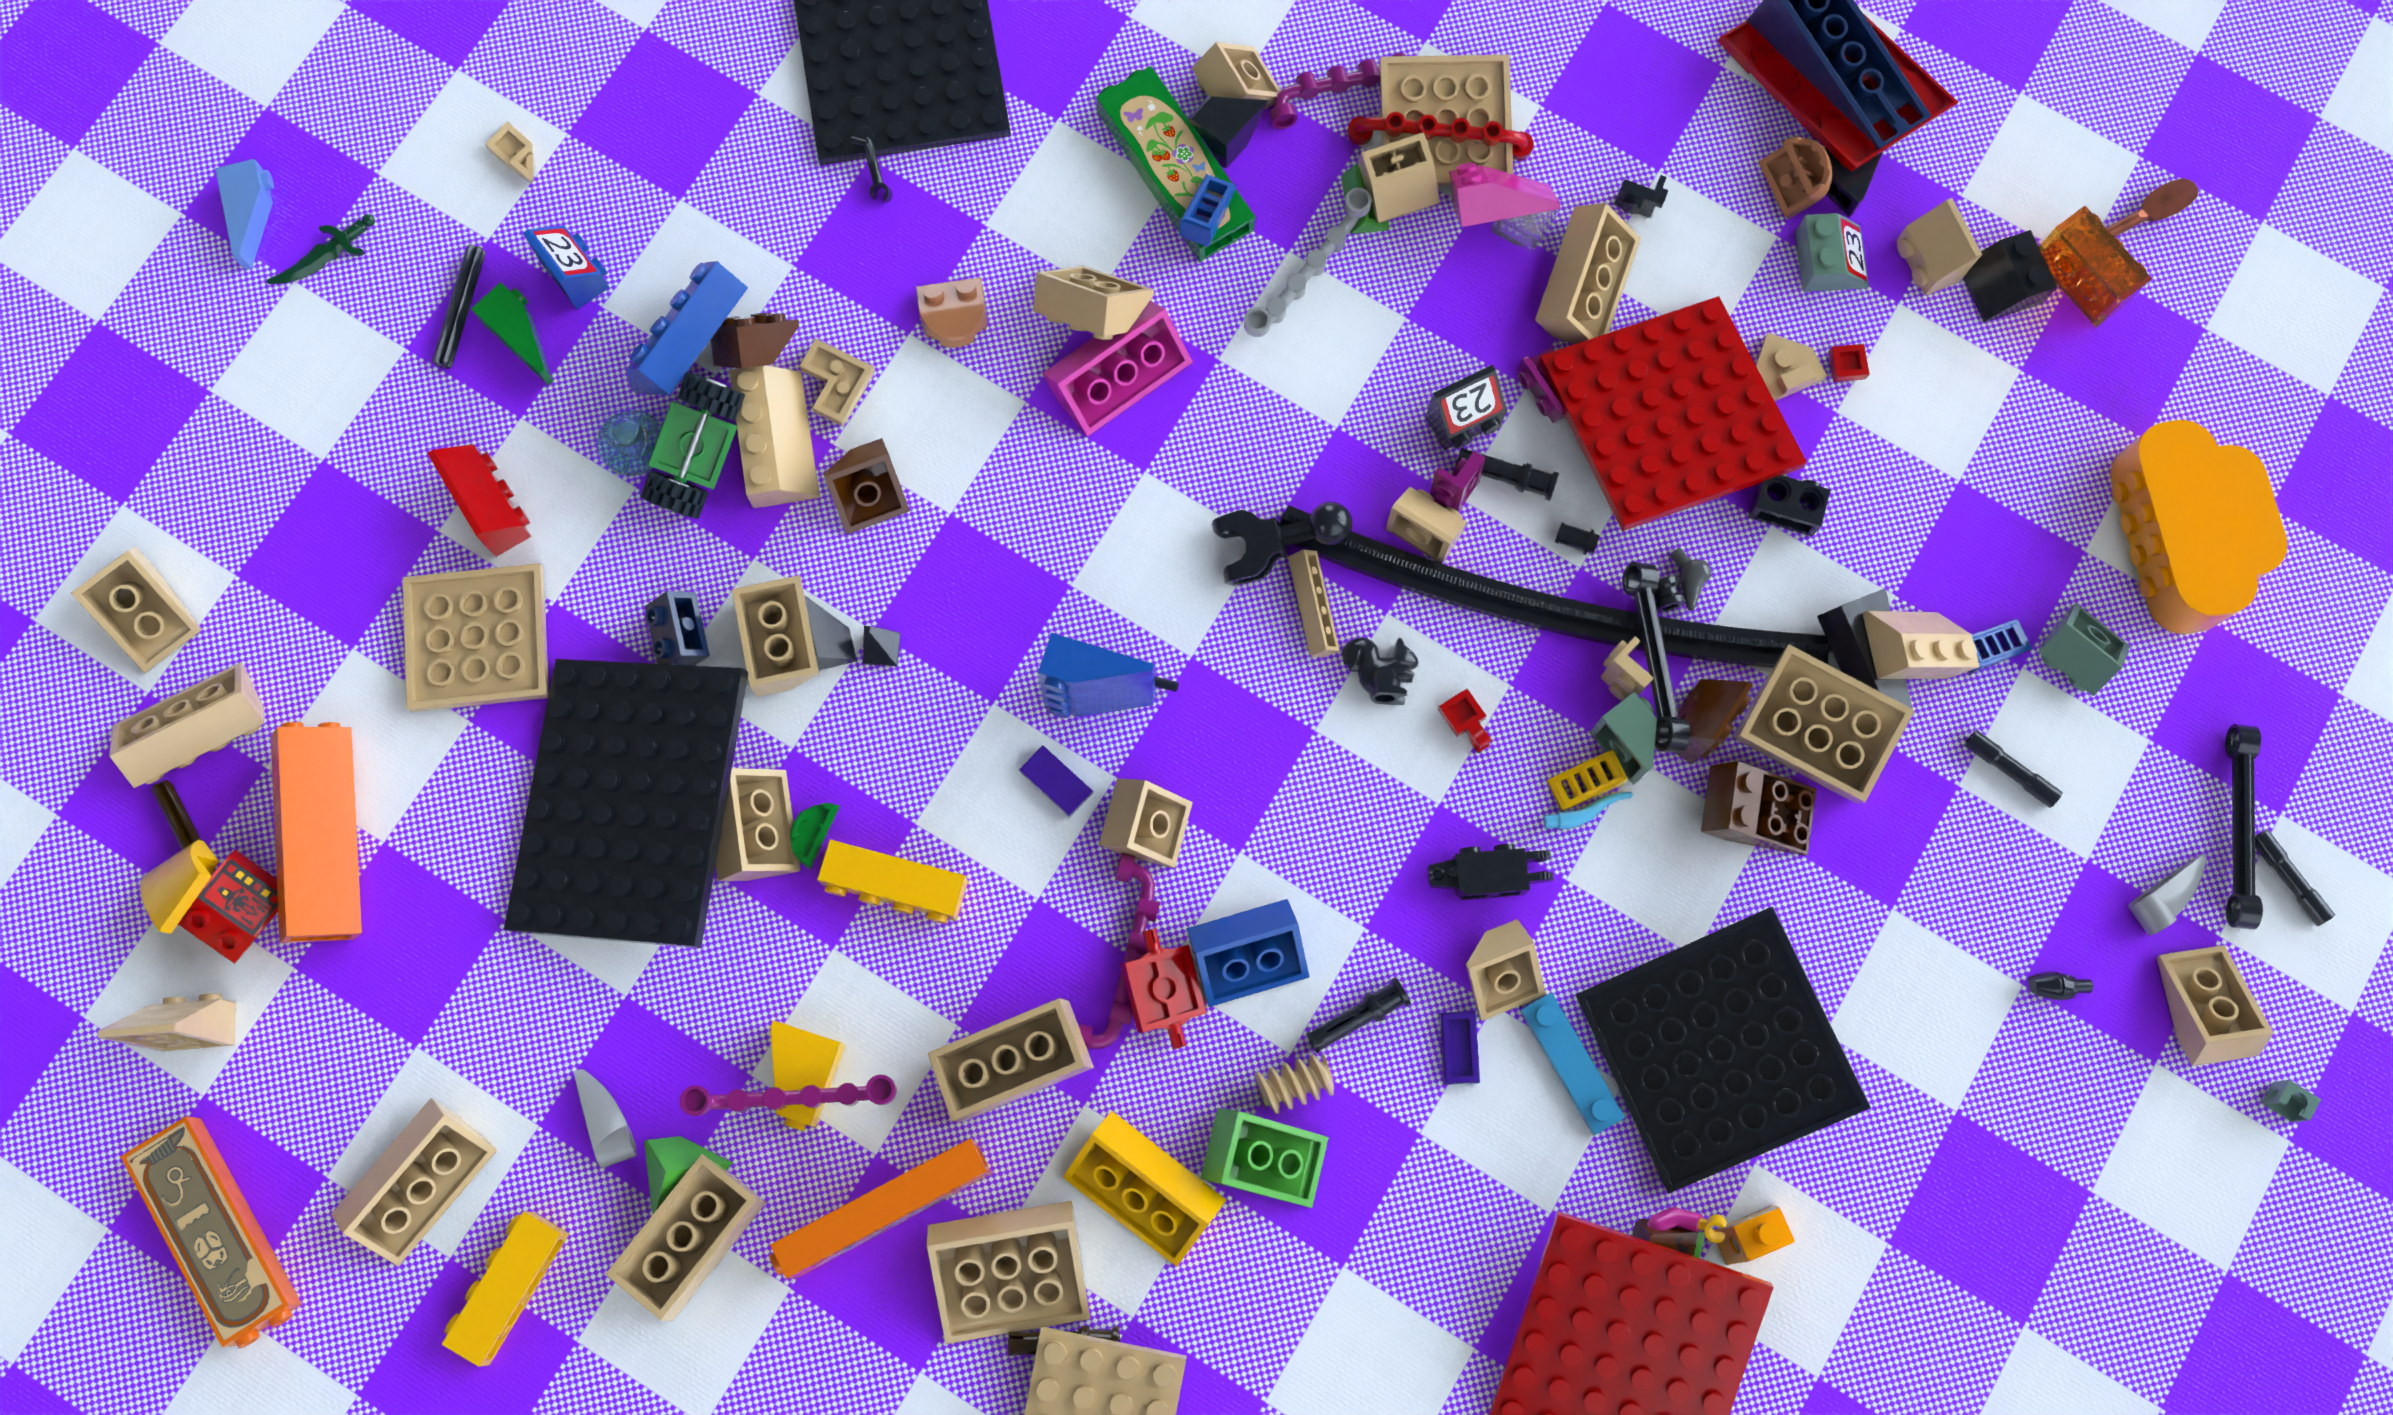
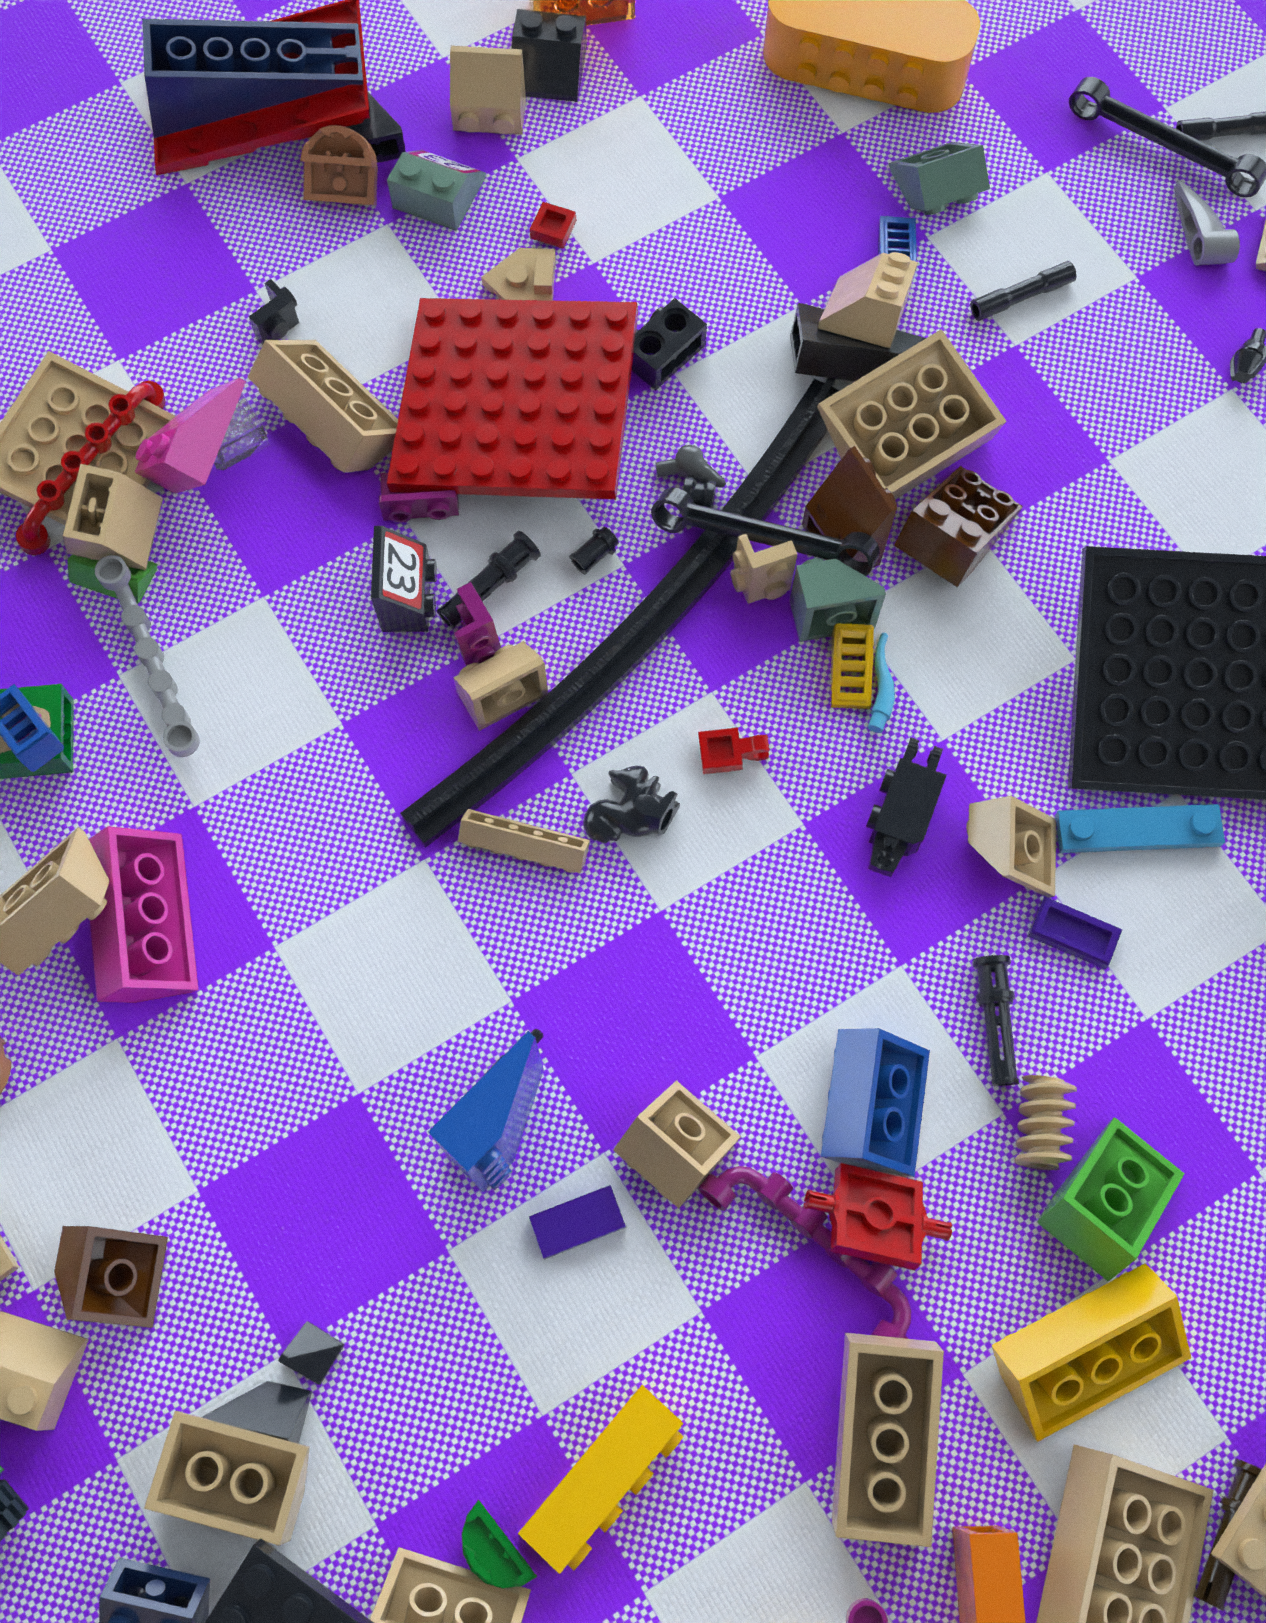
camera: 60 degrees left, 5 degrees down
black piece [1212,502,1352,586] -> none

